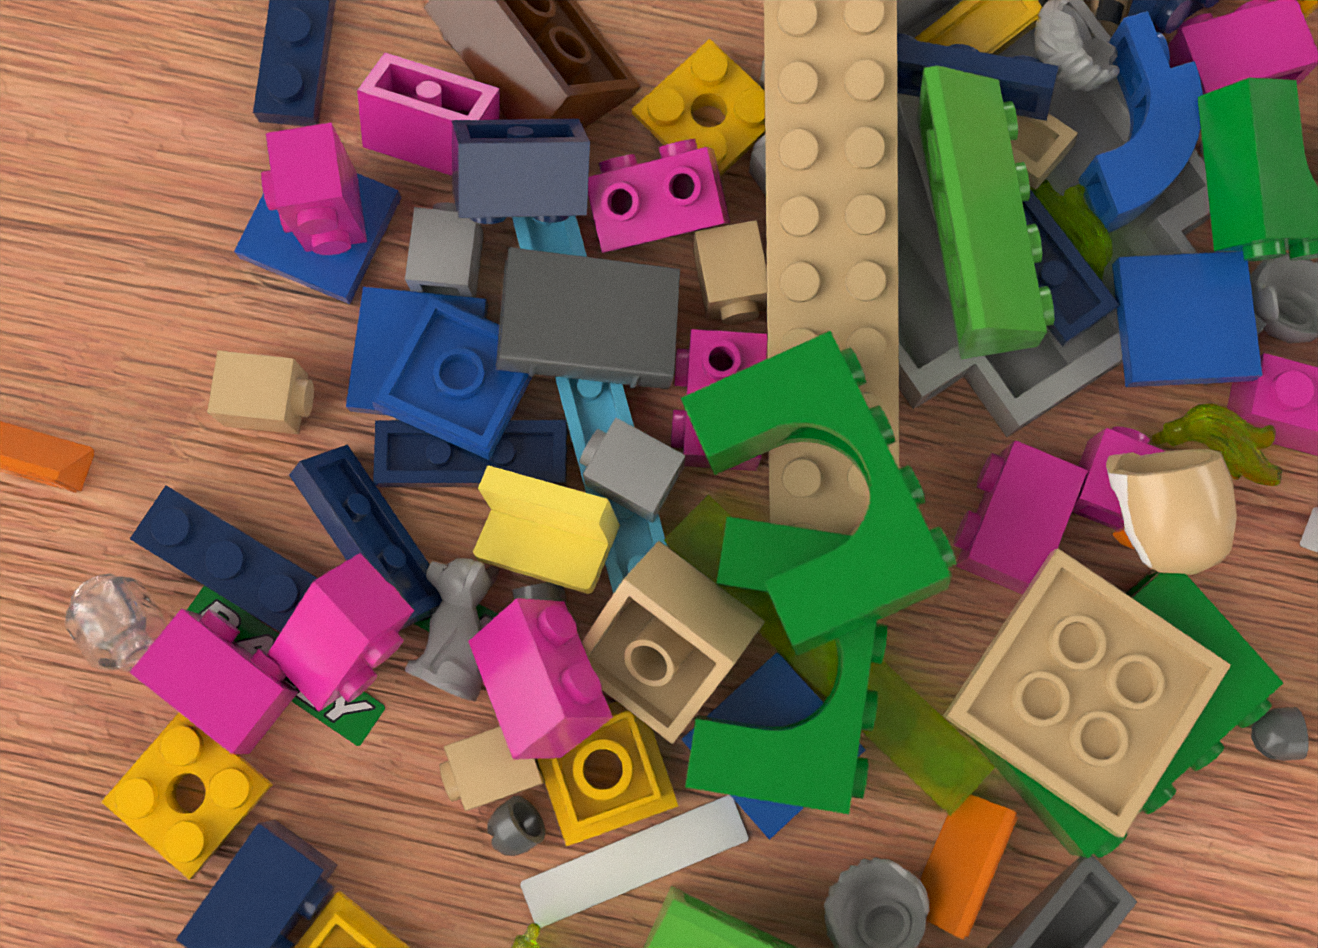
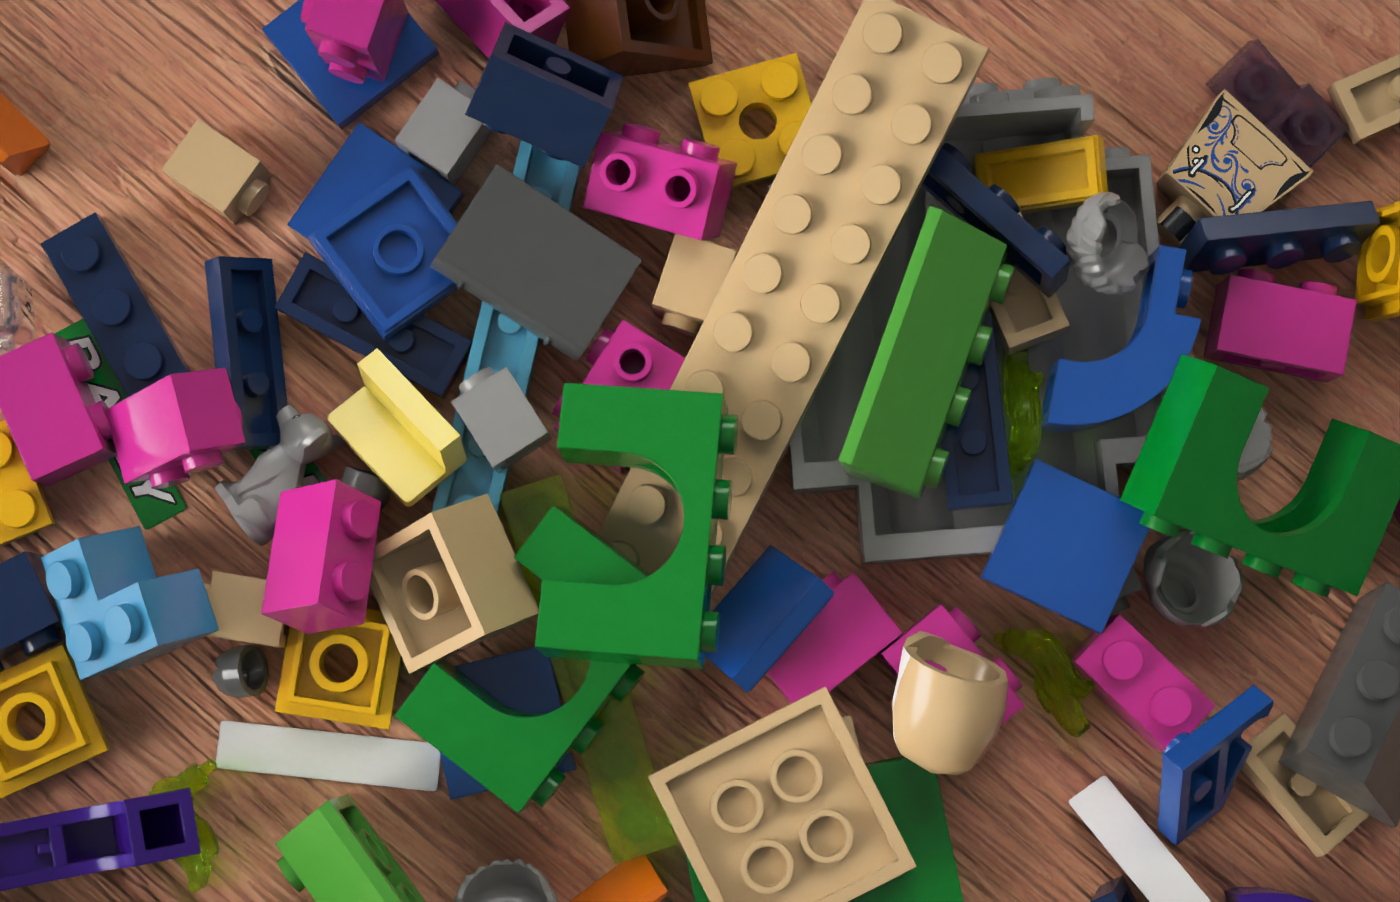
camera: 30 degrees right, 5 degrees up
none -> dark azure brick [41,526,219,680]
none -> blue tile [705,545,835,693]

